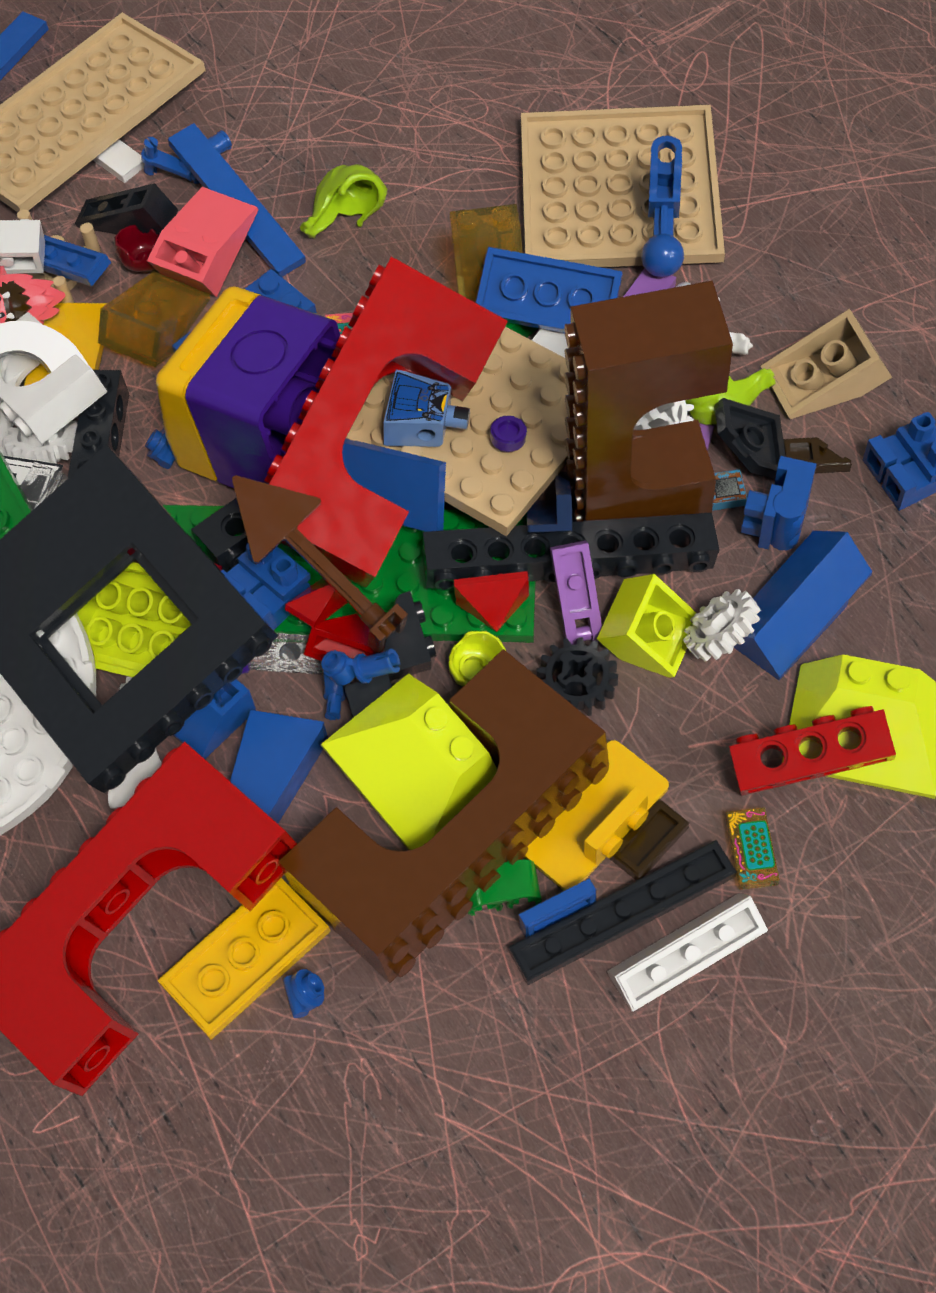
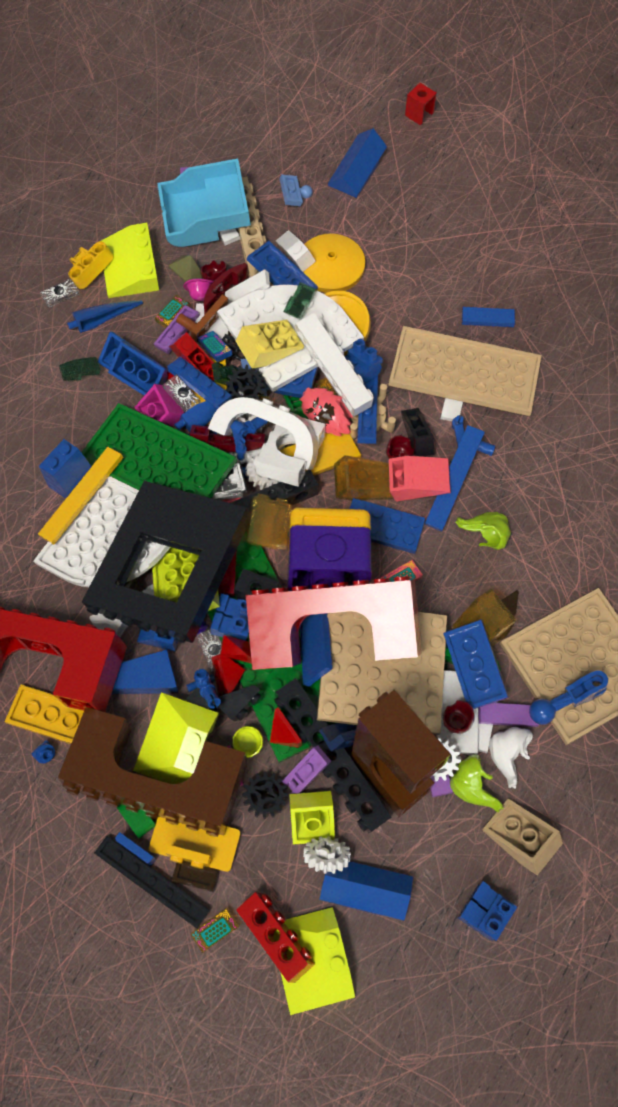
camera: 55 degrees right, 5 degrees up
reddish brown piece [232,475,408,653] -> none
torso [384,369,470,447] -> none
dark purple tile [490,416,527,452] -> none
white slope [607,893,768,1012] -> none
tile [712,469,747,511] -> none
black plate [715,398,786,480] -> none
blue hips [741,456,816,551] -> none
dark brown tile [783,437,852,474] -> none
none -> clear yellow slope [242,494,292,550]

